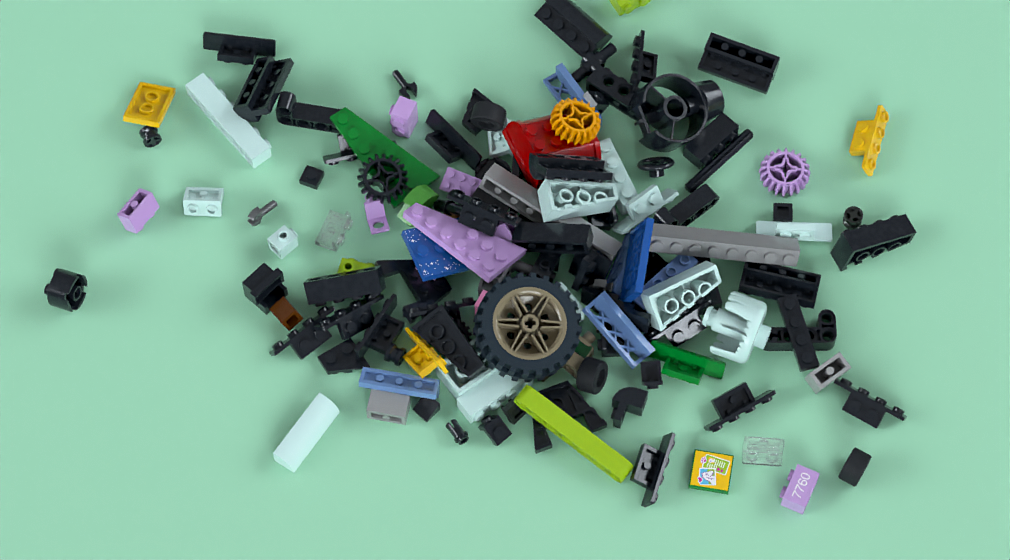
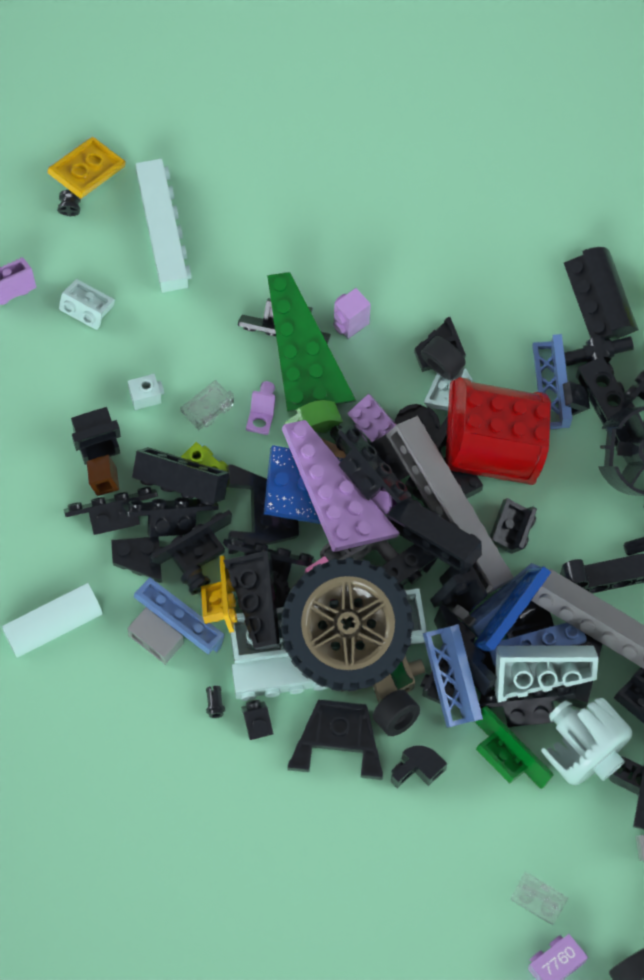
camera: 25 degrees right, 5 degrees up
black bracket [203,32,276,65] -> none
black brick [233,56,294,122] -> none
dark grey bar [247,200,277,226] -> none
black beam [276,91,341,134] -> none
black plate [299,165,325,190] -> none
black gear [357,153,408,204] -> none
black bar [392,70,417,99] -> none
black slope [413,397,440,422] -> none
black bracket [425,109,482,171] -> none
pearl dark grey tile [501,396,526,424] -> none
lime beam [514,385,634,483] -> none
black brick [529,153,613,183] -> none
light aqua wedge [537,179,619,223] -> none
light orange gear [550,97,601,145] -> none
light aqua brick [599,138,638,215] -> none
light aqua bracket [612,184,679,234] -> none
black bracket [630,432,676,507] -> none
black piece [637,157,675,178] -> none
black bracket [640,360,663,389] -> none
tile [689,449,734,495] -> none
black bracket [704,382,776,432] -> none

